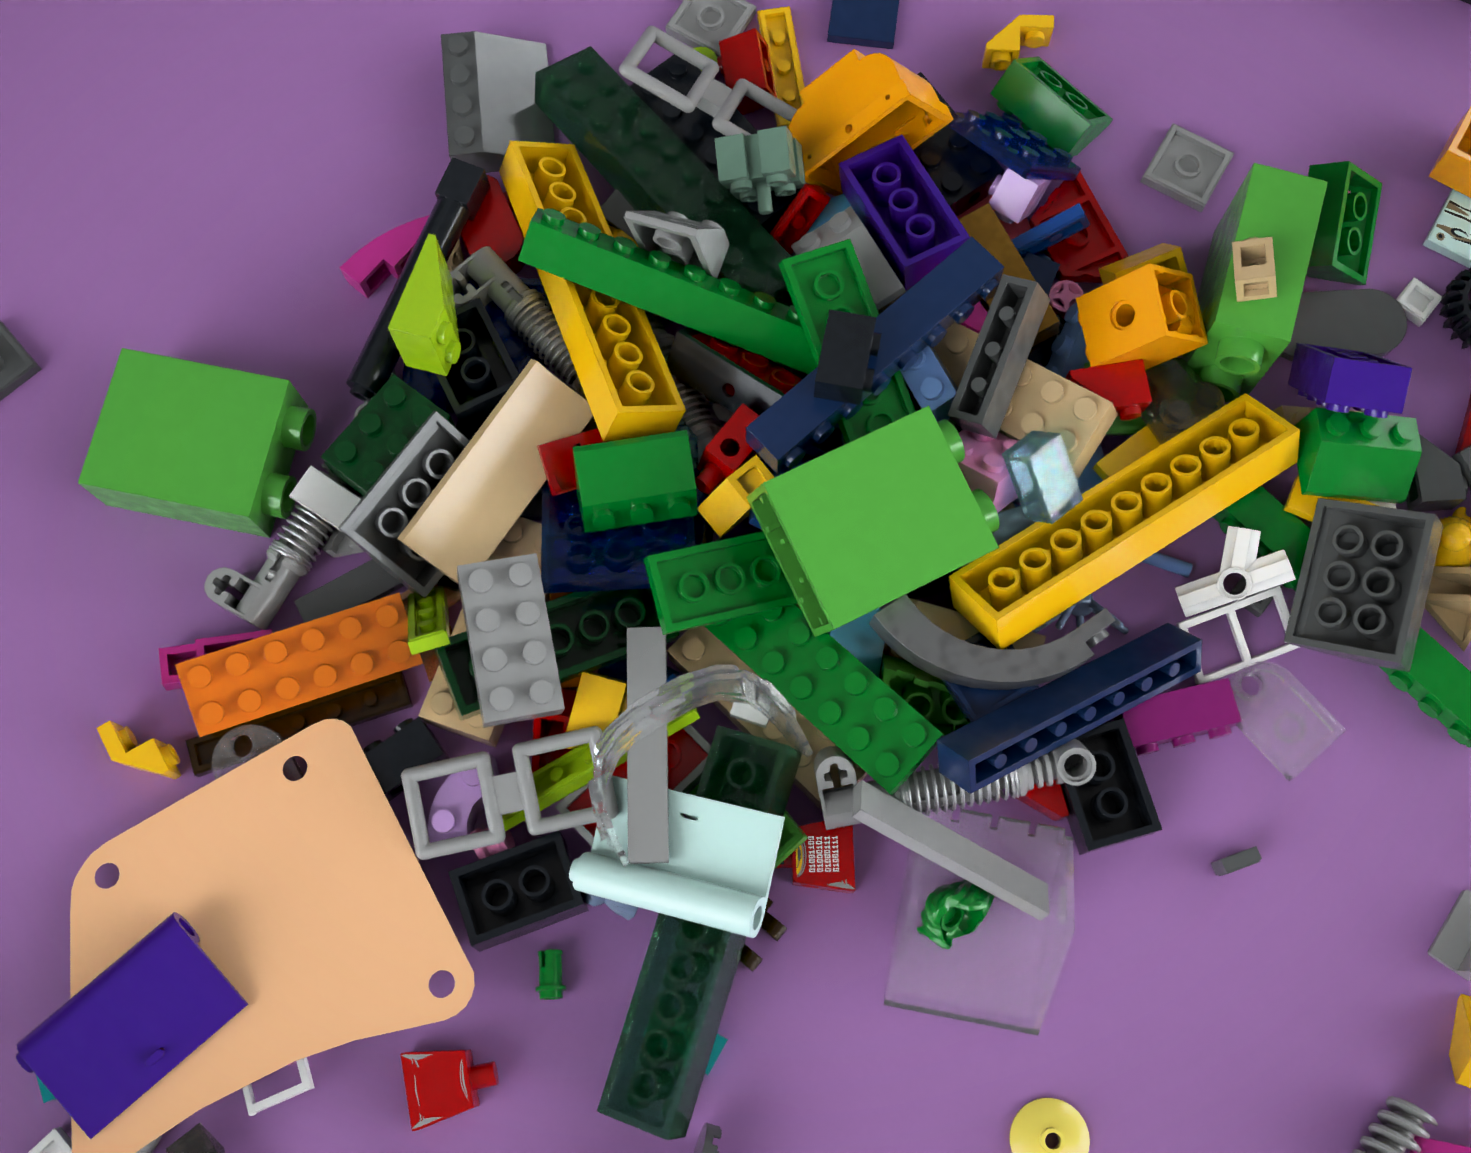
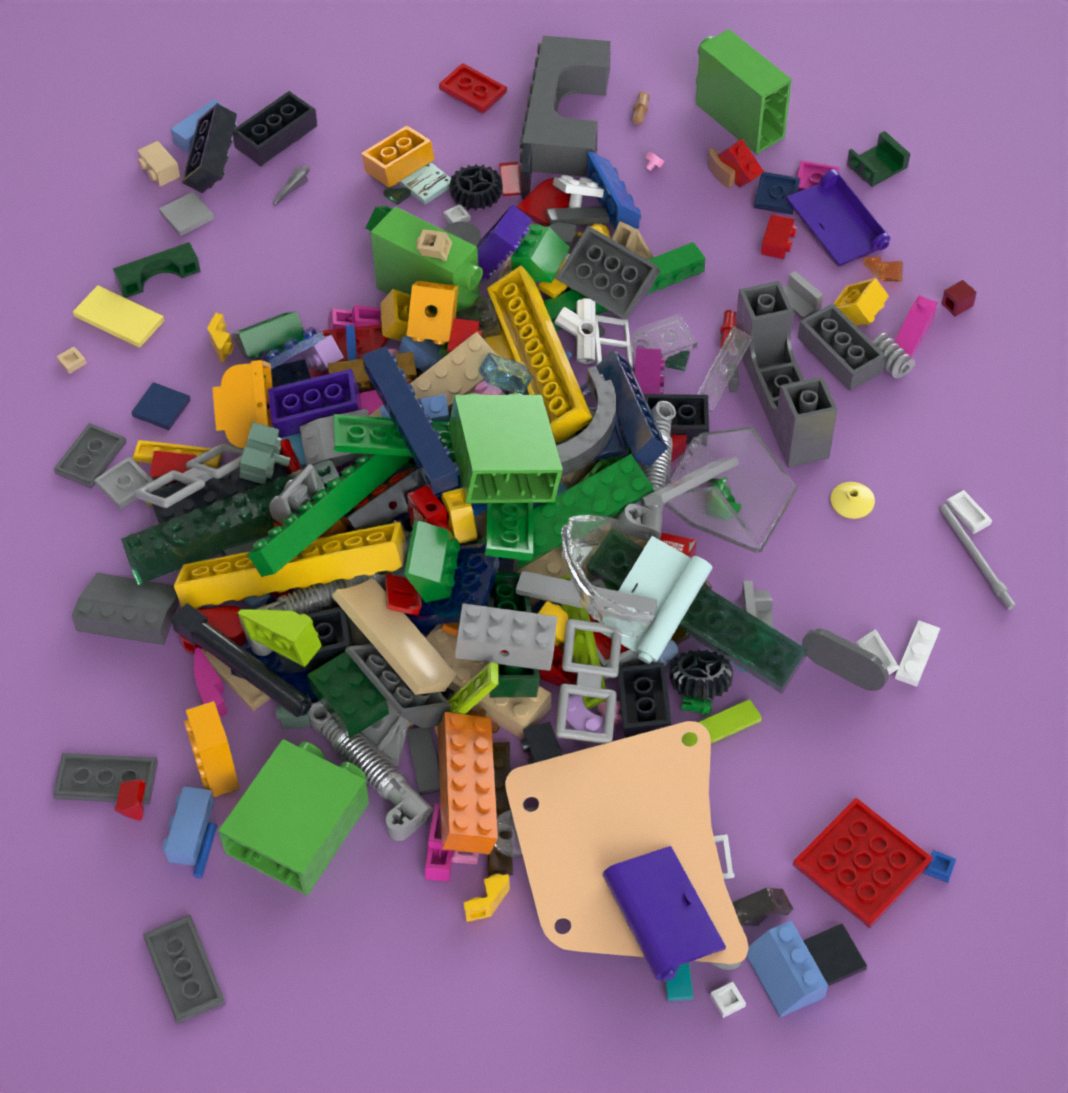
camera: 75 degrees left, 20 degrees down
white tile [289,465,361,532] -> none
red torso [400,1049,499,1131] -> none
black brick [814,309,882,405] -> none
dark grey brick [948,274,1050,439] -> none
light grey tile [1140,123,1234,212] -> none
none -> dark grey tile [53,753,158,804]
none -> red tile [114,779,146,821]
none -> medium blue brick [162,786,215,866]
none -> light orange brick [184,701,240,797]
none -> blue piece [193,822,217,878]
none -> flat silver piece [273,165,310,205]
none -> dark pink slope [328,305,382,330]
none -> clear green tile [383,187,411,205]
none -> clear green tile [665,351,690,371]
none -> black gear [670,648,733,701]
none -> lime tile [681,699,762,747]
none -> clear tile [696,326,753,412]
none -> red pin [720,310,737,351]
none -> dark grey arch [734,281,838,468]
none -> light grey panel [742,581,774,632]
none -> dark grey brick [798,303,886,391]

